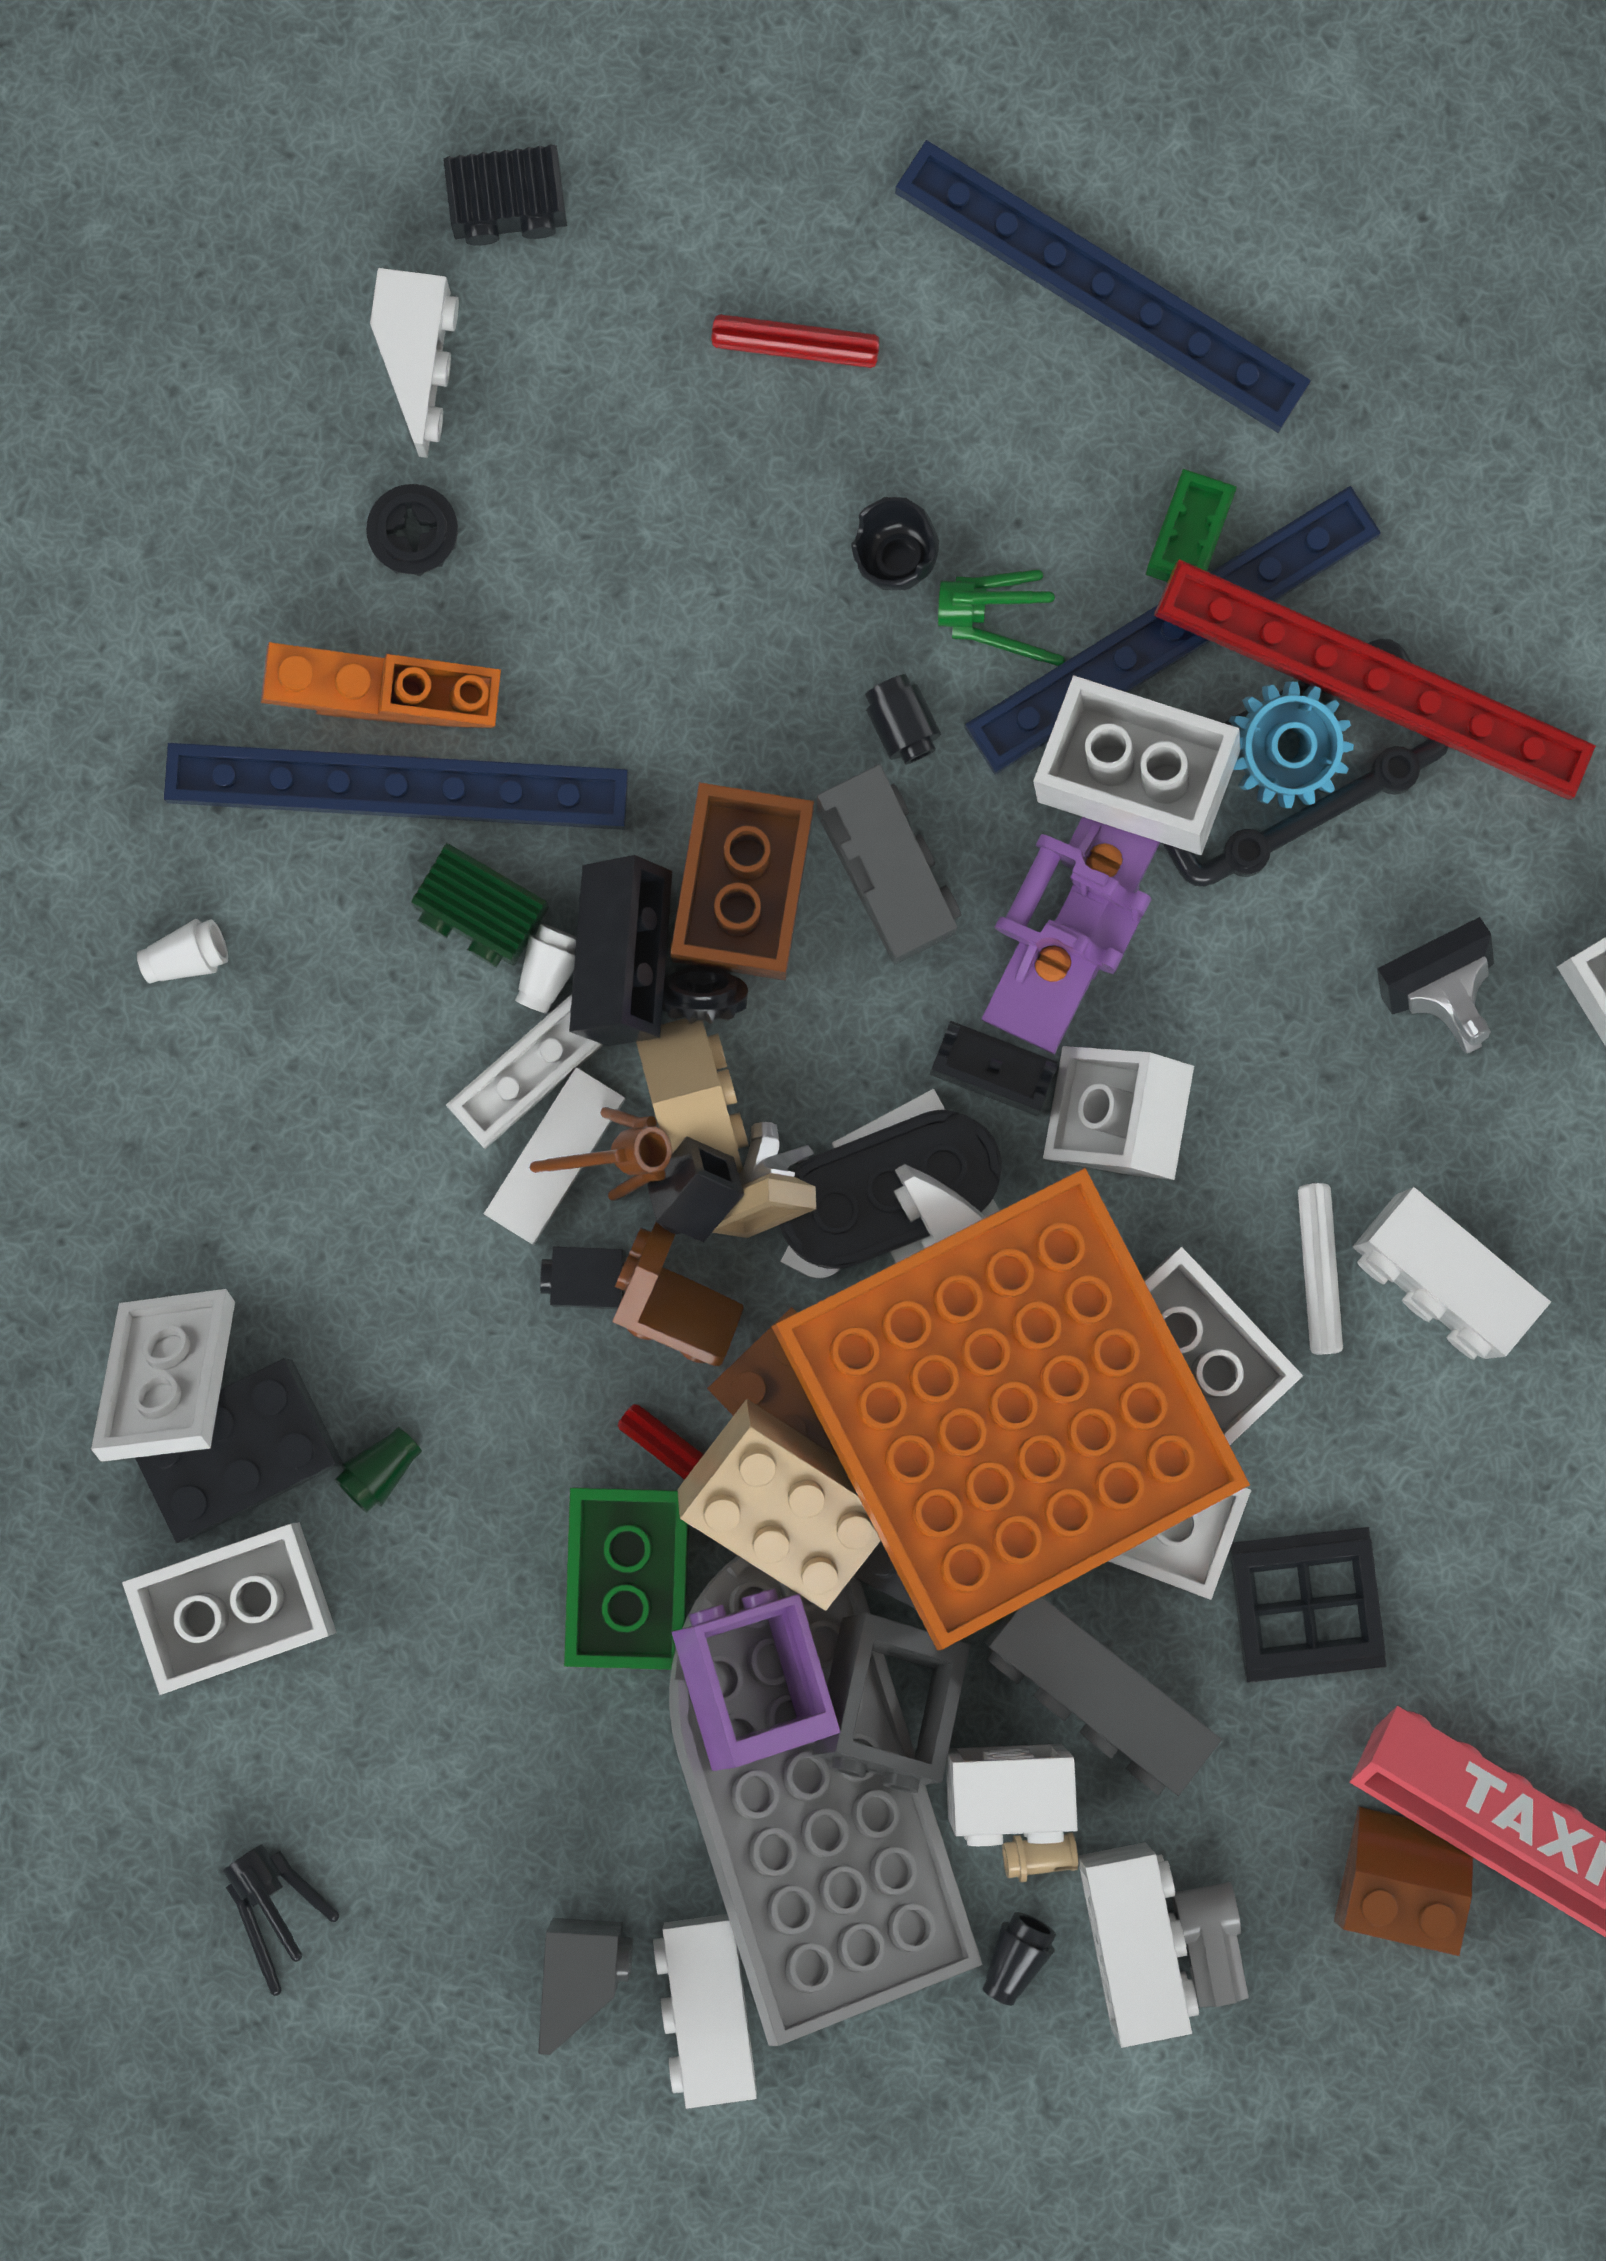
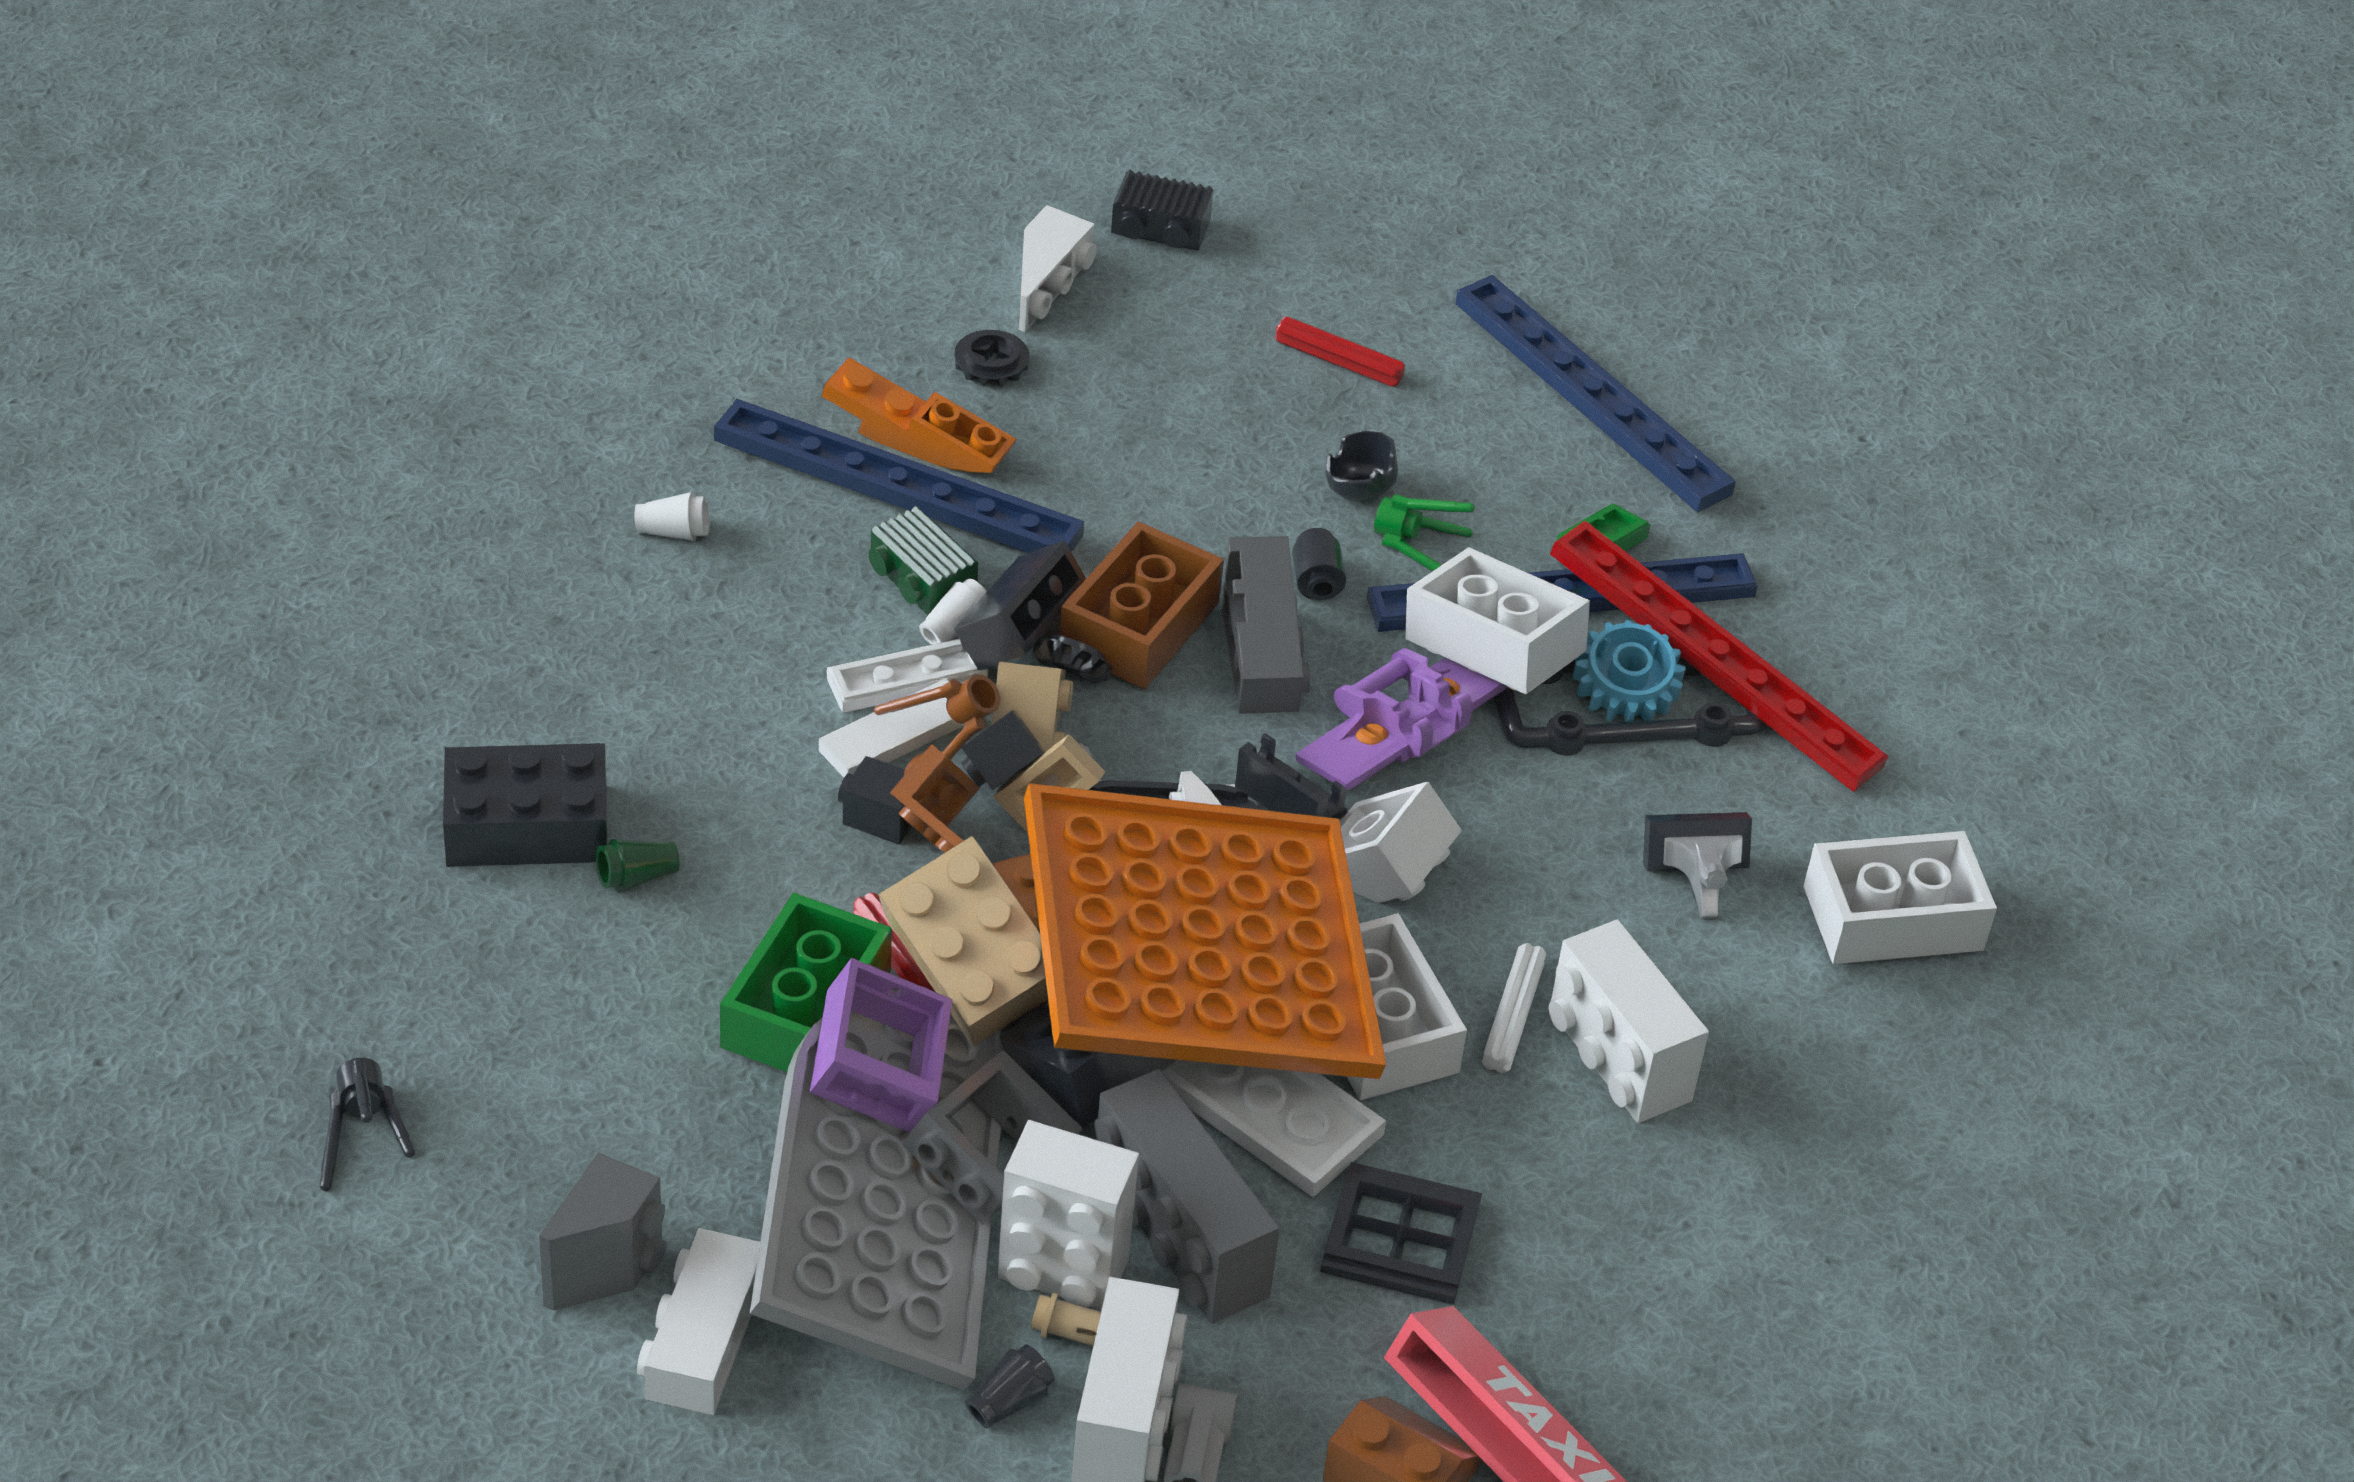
camera: 20 degrees right, 40 degrees down
white plate [91,1289,235,1462] -> none
white brick [122,1522,337,1695] -> none

